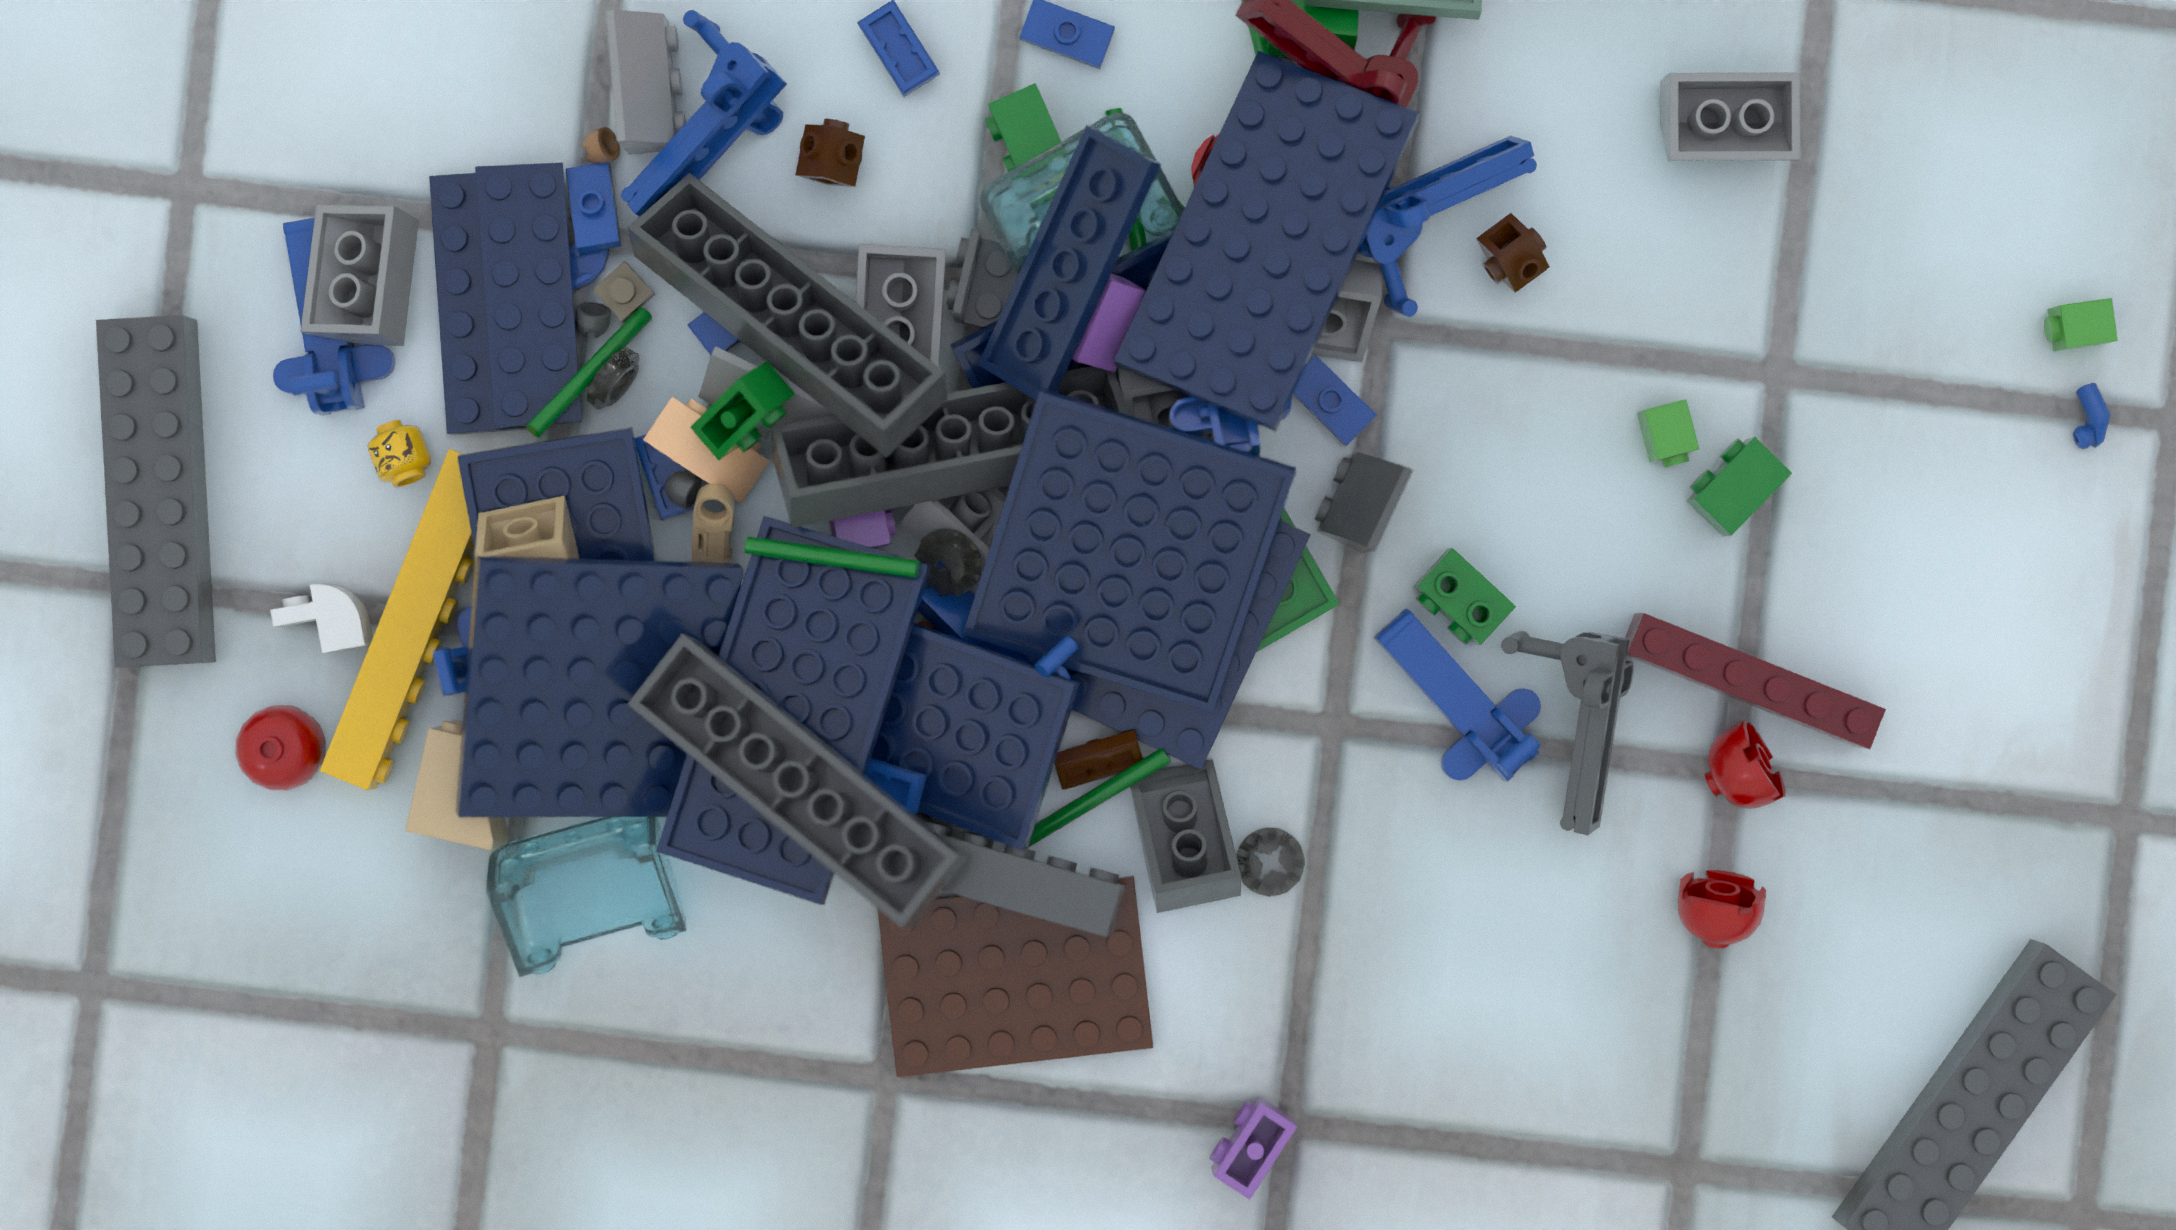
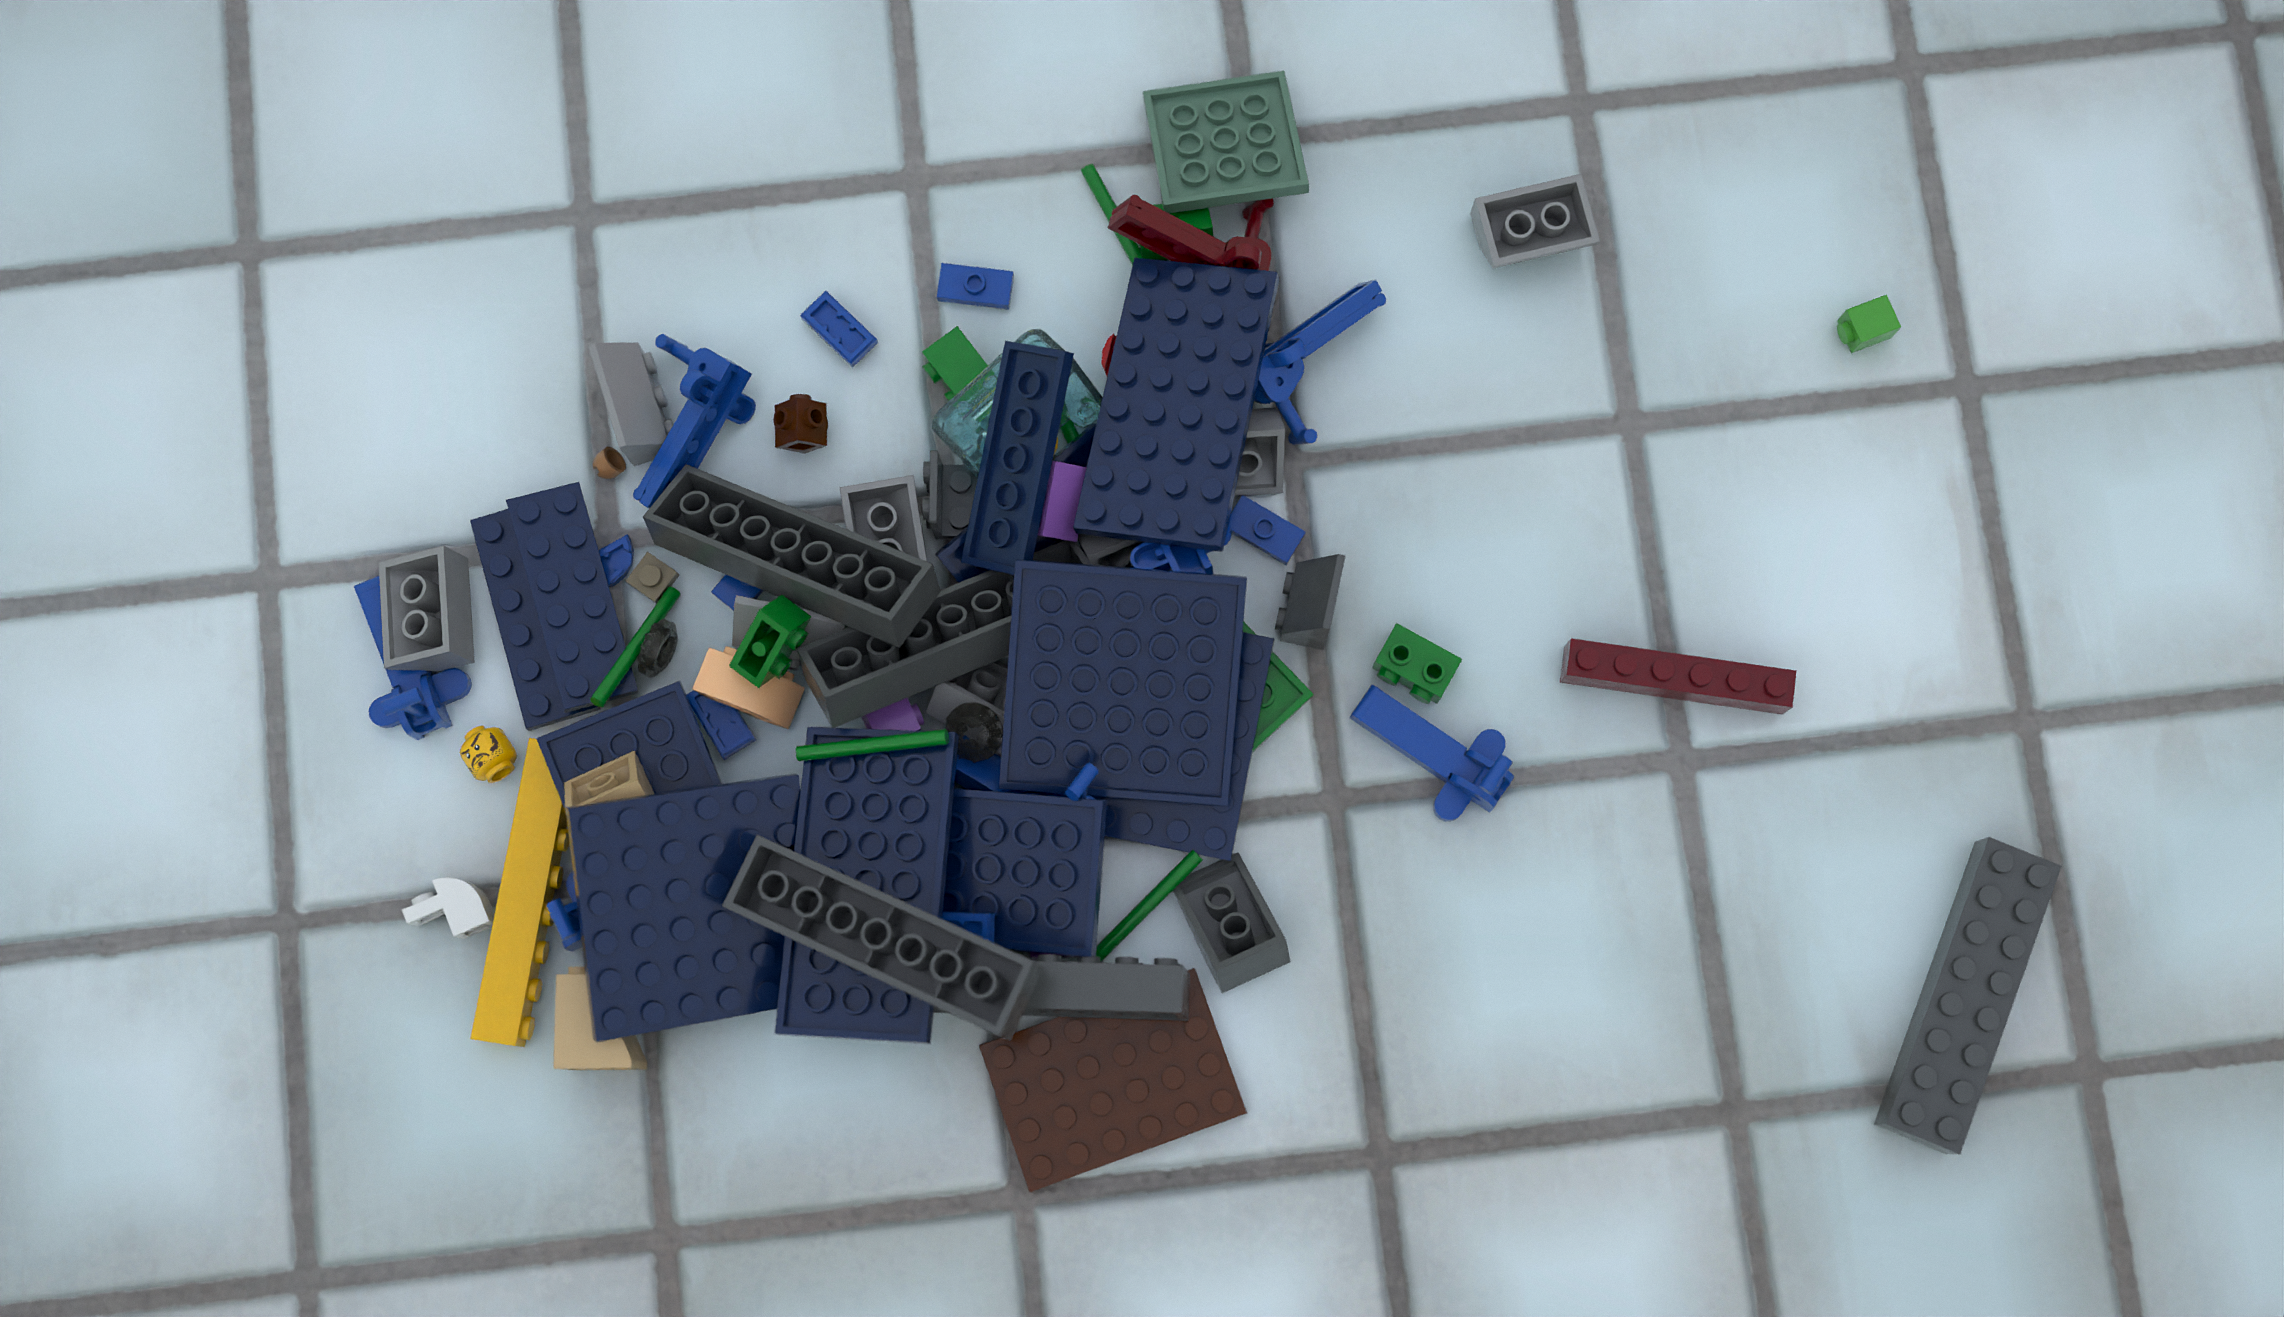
camera: 10 degrees left, 10 degrees down
dark grey brick [96,315,216,668] -> none
red cylinder [235,705,326,790] -> none
clear light blue windscreen [486,817,687,977] -> none
blue plate [566,162,622,254] -> none
dark grey hinge [575,302,611,338] -> none
dark grey hinge [665,471,702,509] -> none
tan piece [692,484,735,563] -> none
reddish brown plate [1054,729,1143,790] -> none
medium lavender brick [1209,1096,1297,1200] -> none
clear smoke gear [1236,827,1305,897] -> none
reddish brown brick [1476,213,1550,293] -> none
dark grey piece [1501,631,1634,835] -> none
bright green brick [1637,399,1699,468] -> none
red cylinder [1678,870,1766,948] -> none
green brick [1686,437,1792,537] -> none
red cylinder [1704,720,1786,809] -> none
blue arm [2073,383,2110,449] -> none

